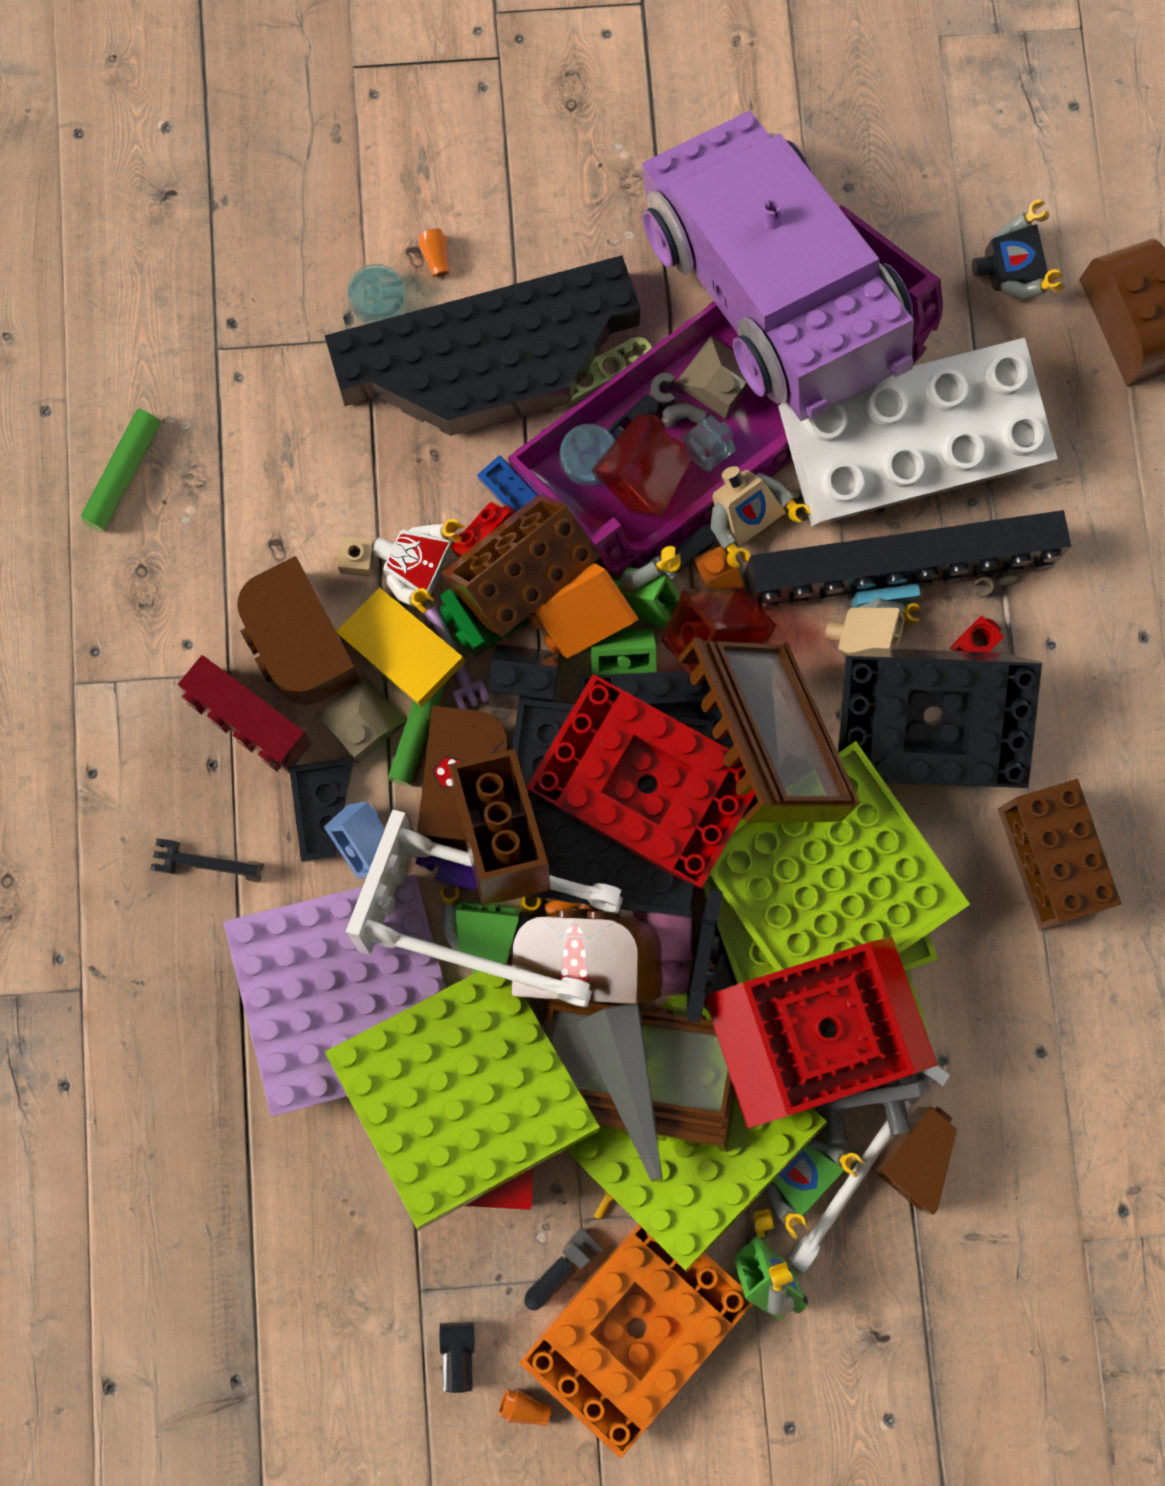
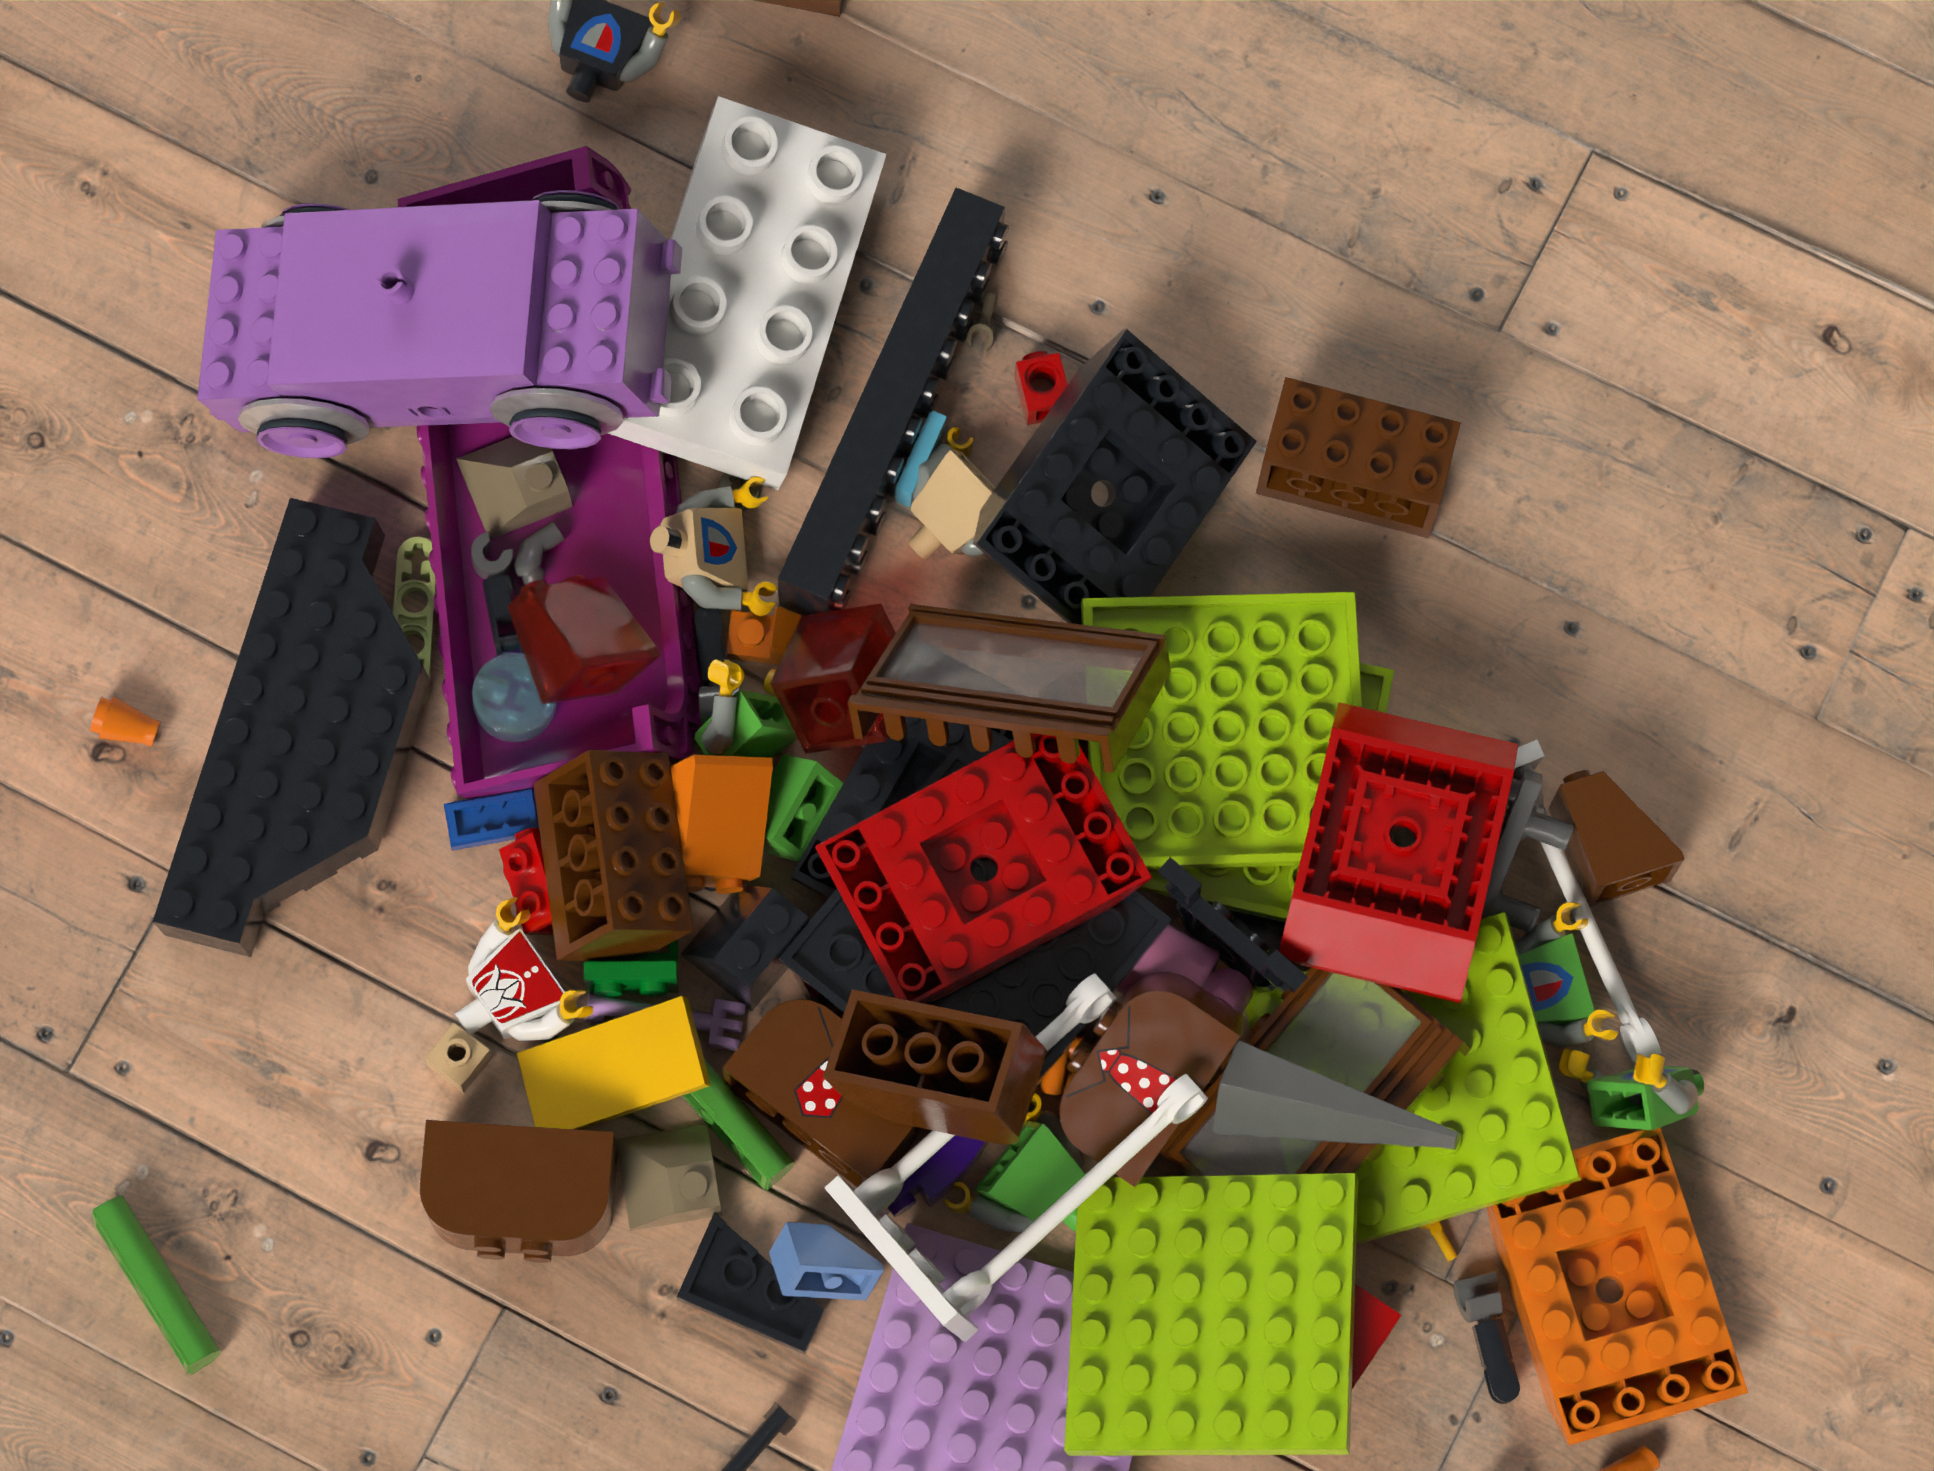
camera: 55 degrees left, 5 degrees down
dark red brick [177,655,312,773] -> none
clear light blue head [347,264,406,324] -> none
clear light blue brick [682,415,736,473] -> none

